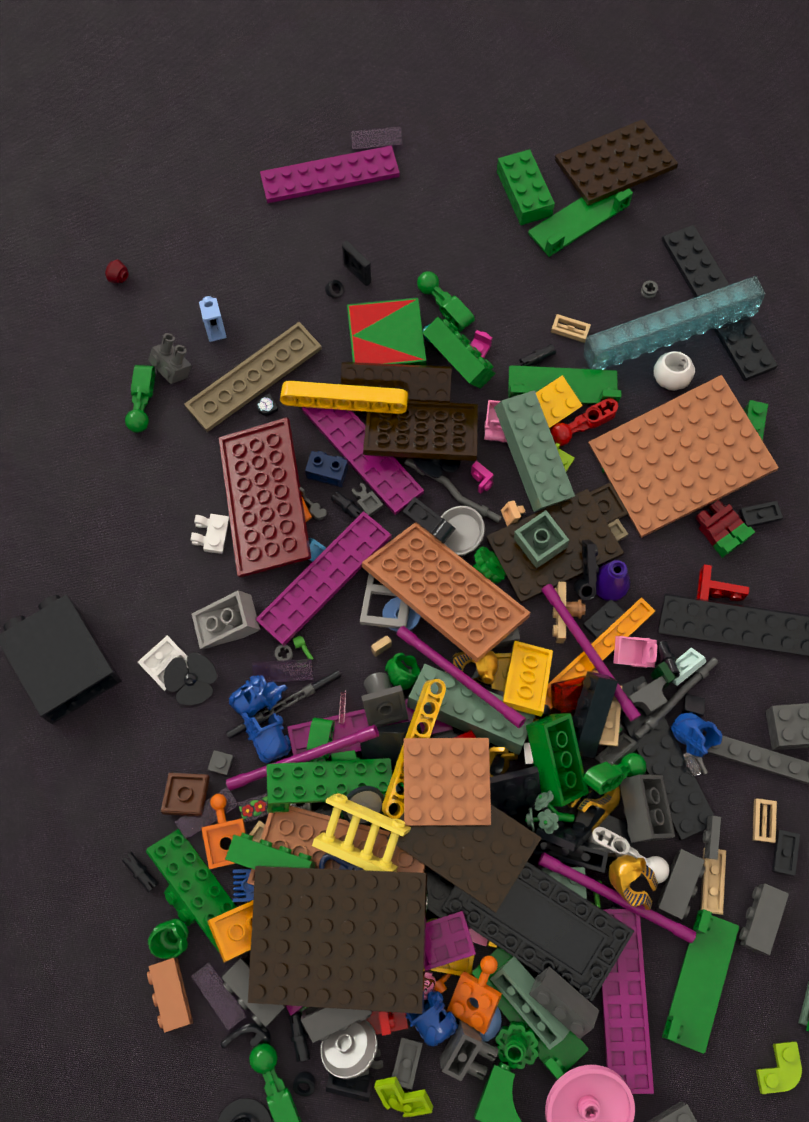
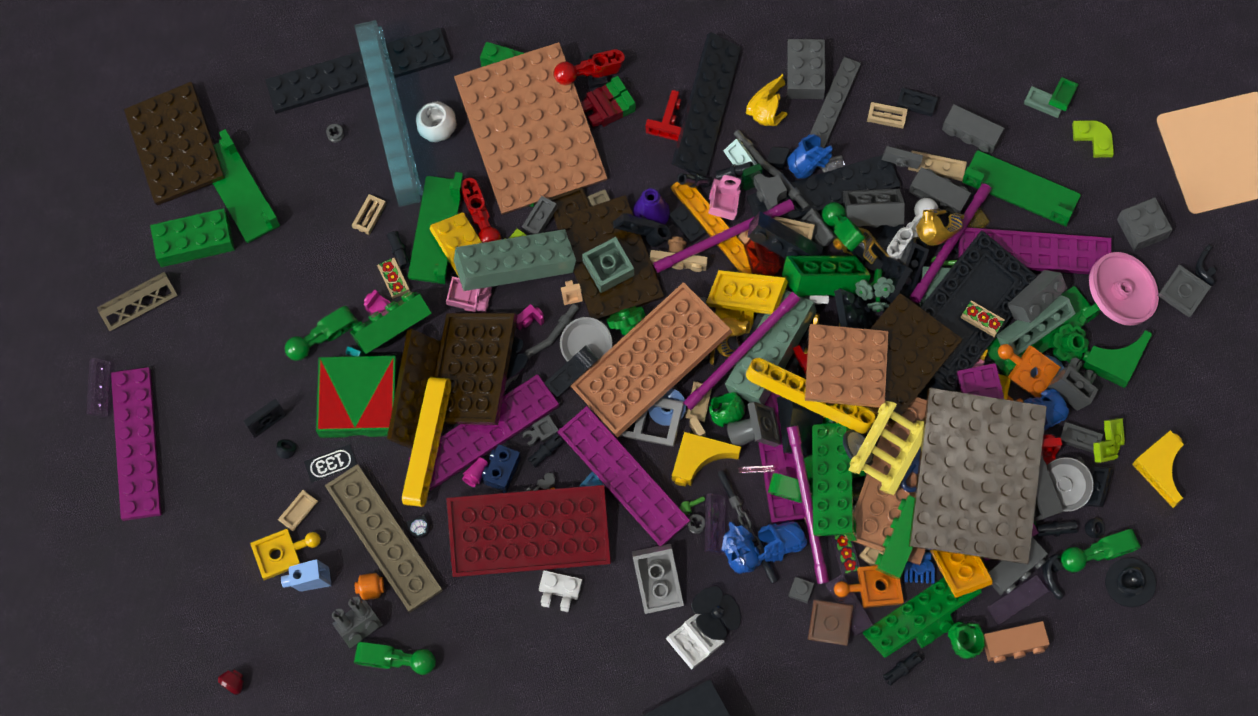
camera: 80 degrees left, 0 degrees up
none -> dark tan fence [97,272,178,331]
none -> yellow plate [250,529,321,580]
none -> tan tile [278,490,318,531]
none -> black sticker [304,444,357,483]
none -> orange head [355,573,384,600]
none -> tile [377,258,410,299]
none -> dark pink cone [462,457,488,487]
none -> dark grey plate [522,195,558,234]
none -> red beam [553,49,625,85]
none -> yellow arch [672,432,741,486]
none -> black pin [677,173,710,188]
none -> tan tile [686,382,712,422]
none -> yellow hair [746,74,787,126]
none -> tile [961,300,1004,337]
none -> clear yellow tile [968,207,989,229]

